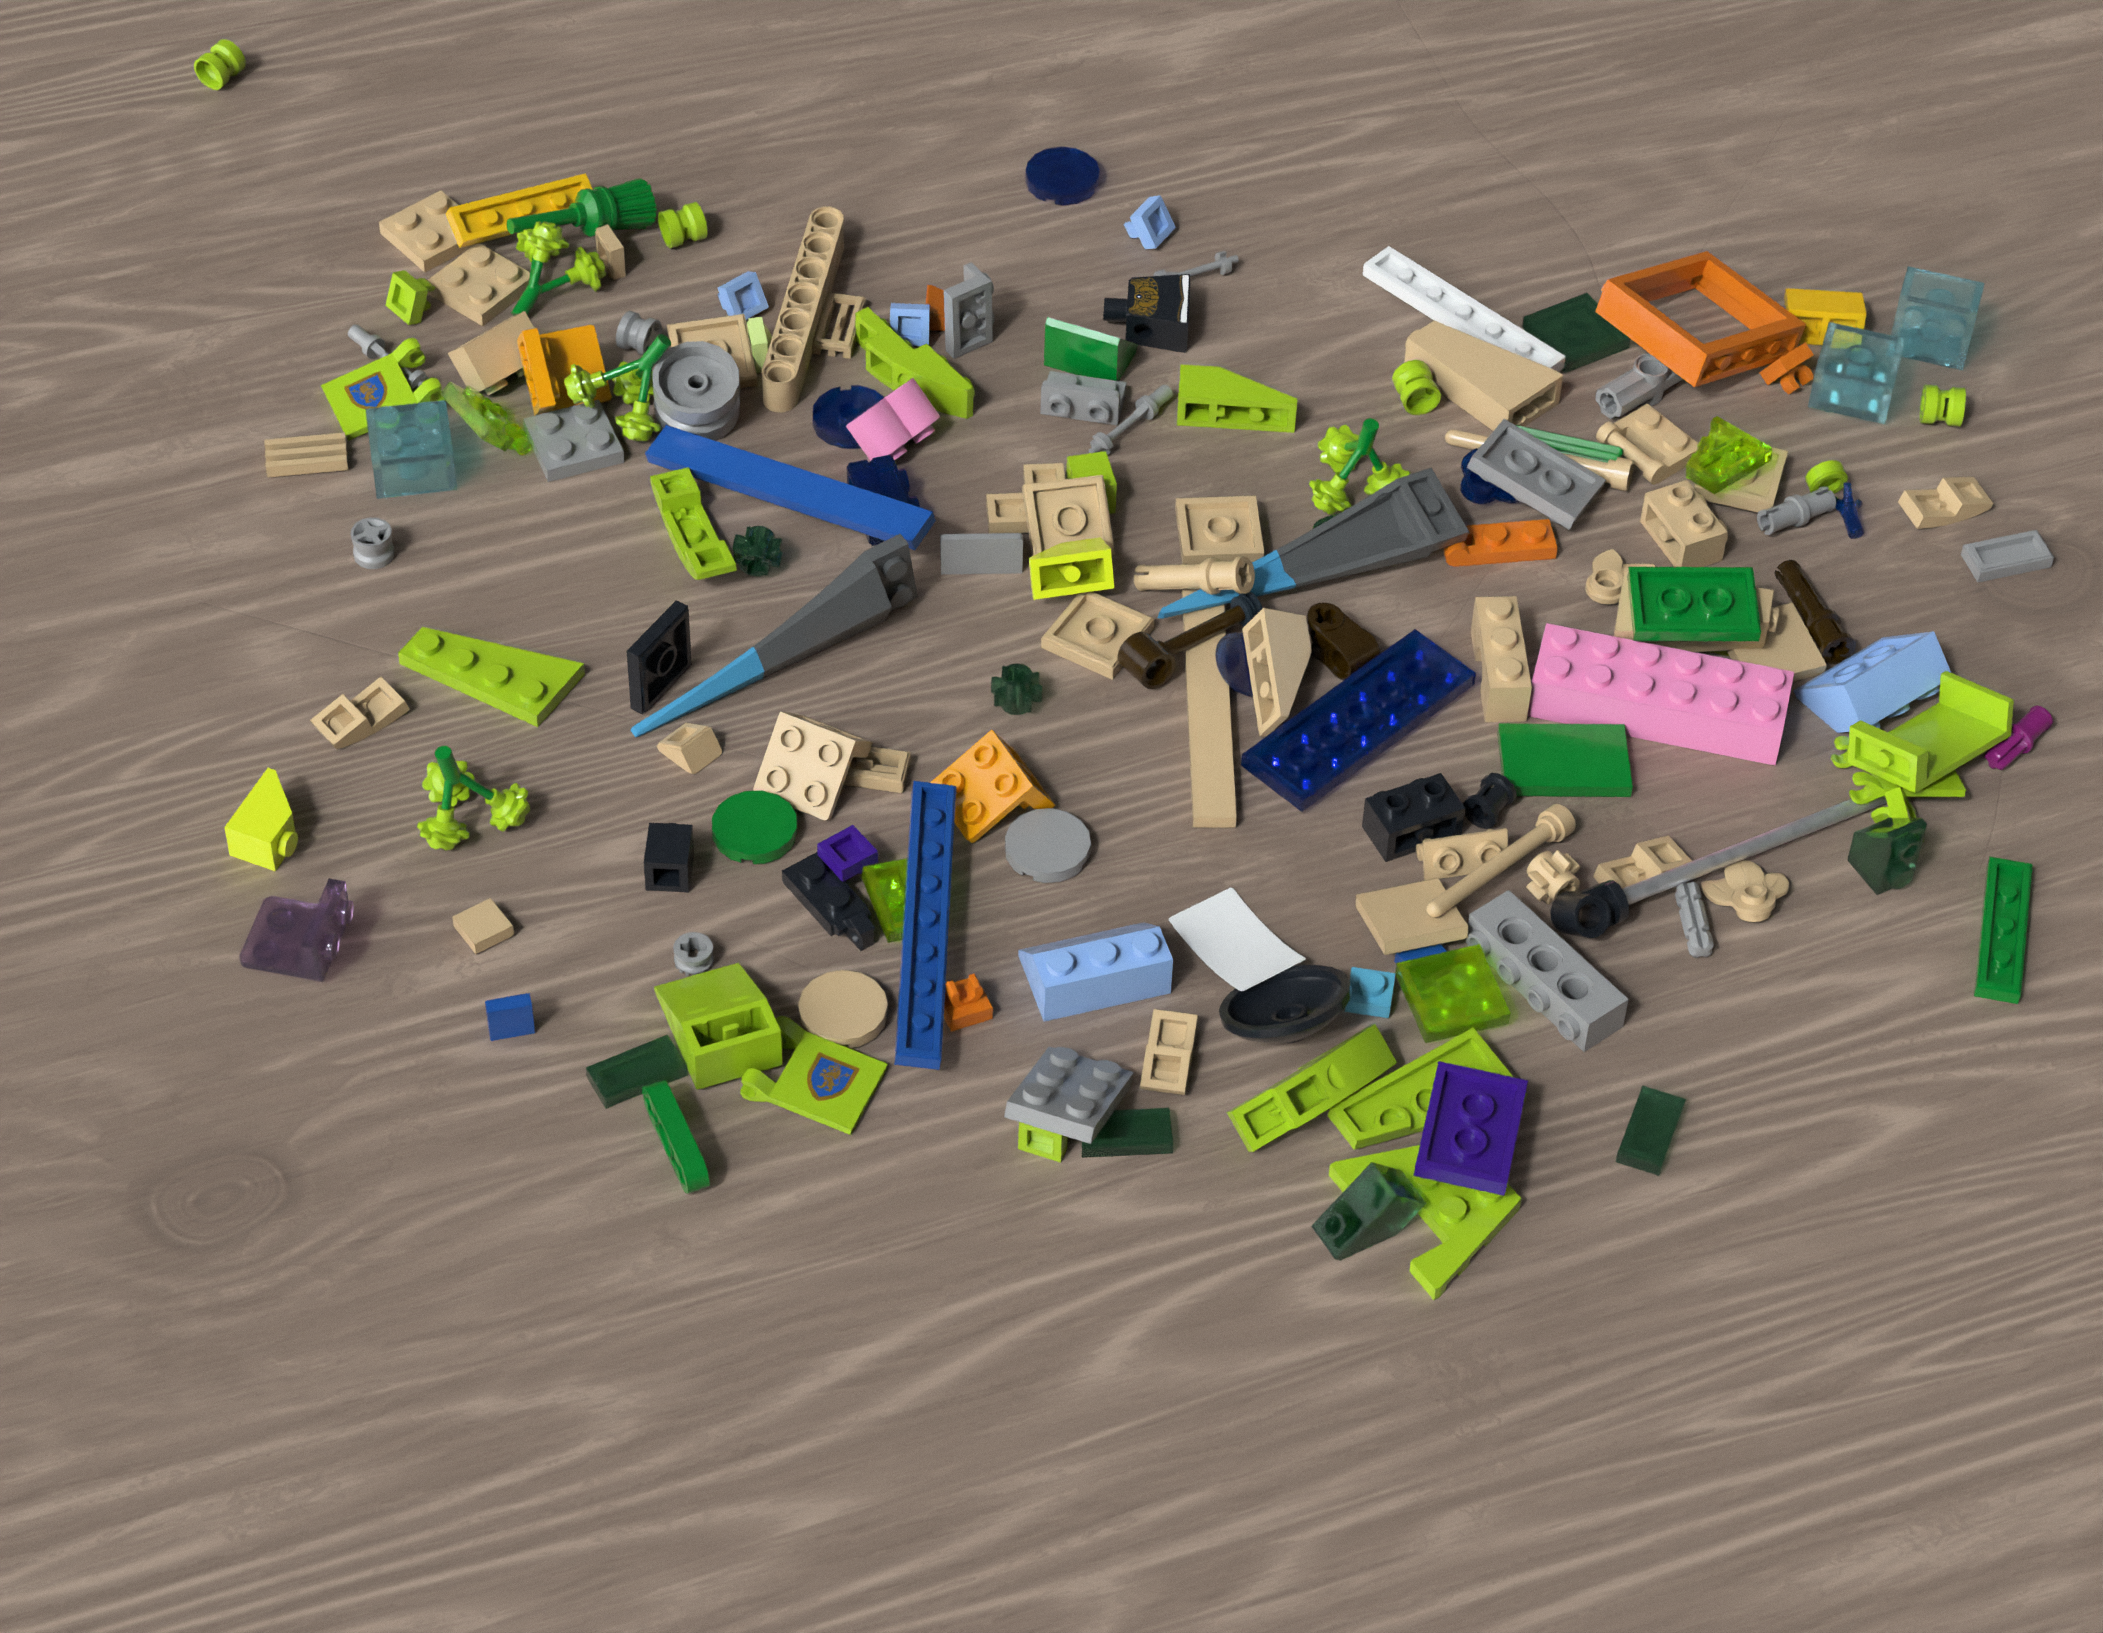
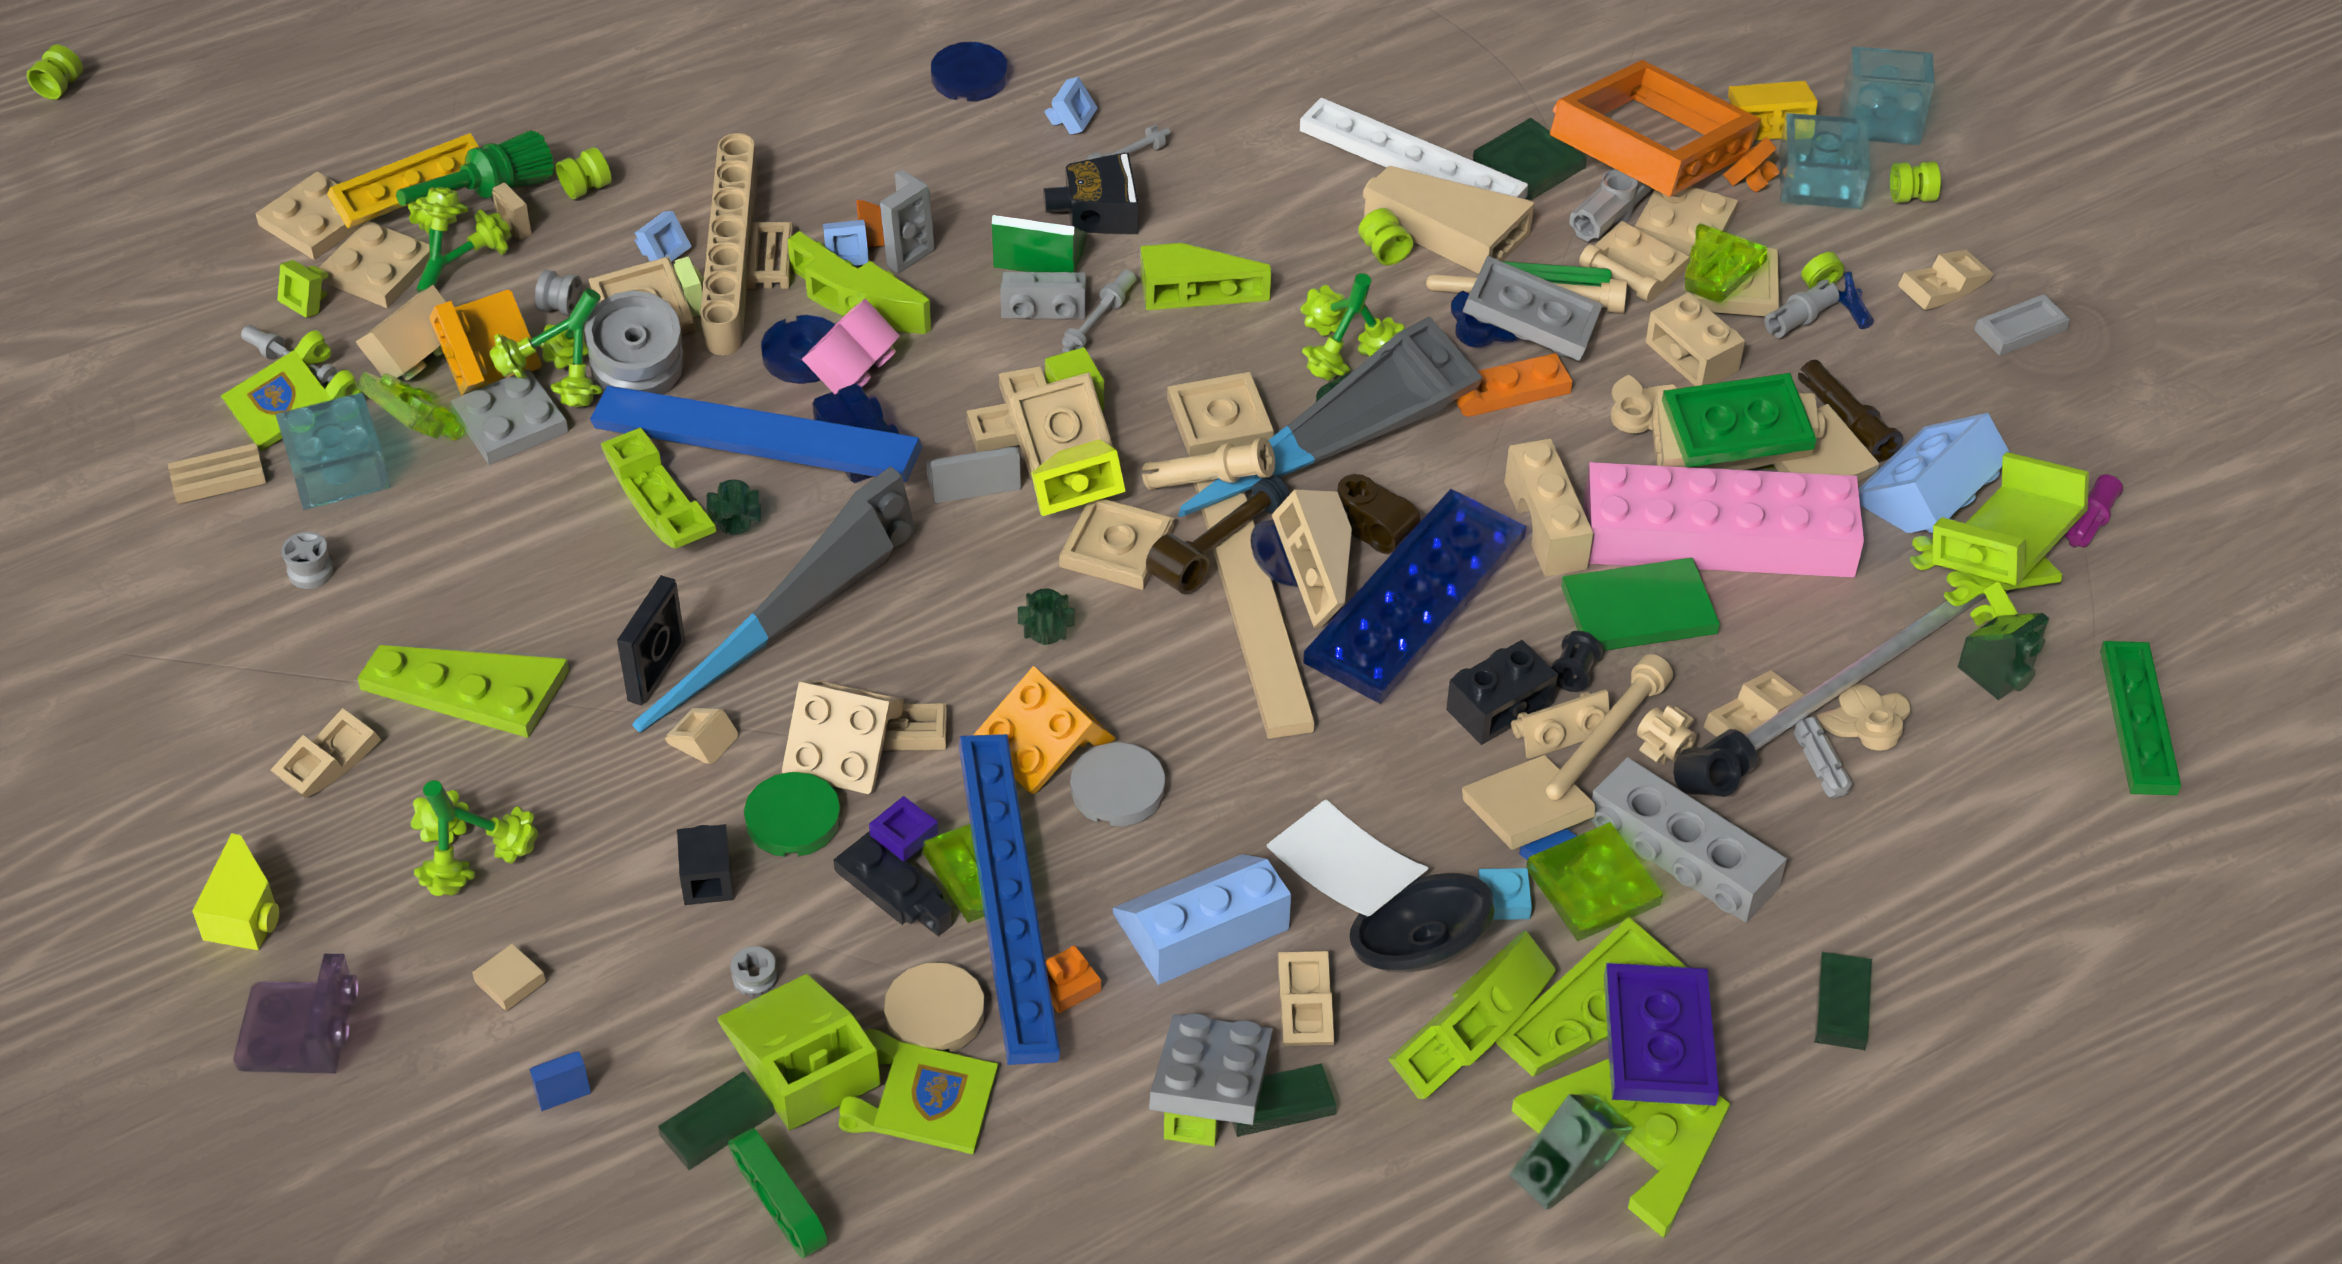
camera: 10 degrees left, 0 degrees up
none -> tan plate [1635,186,1738,256]

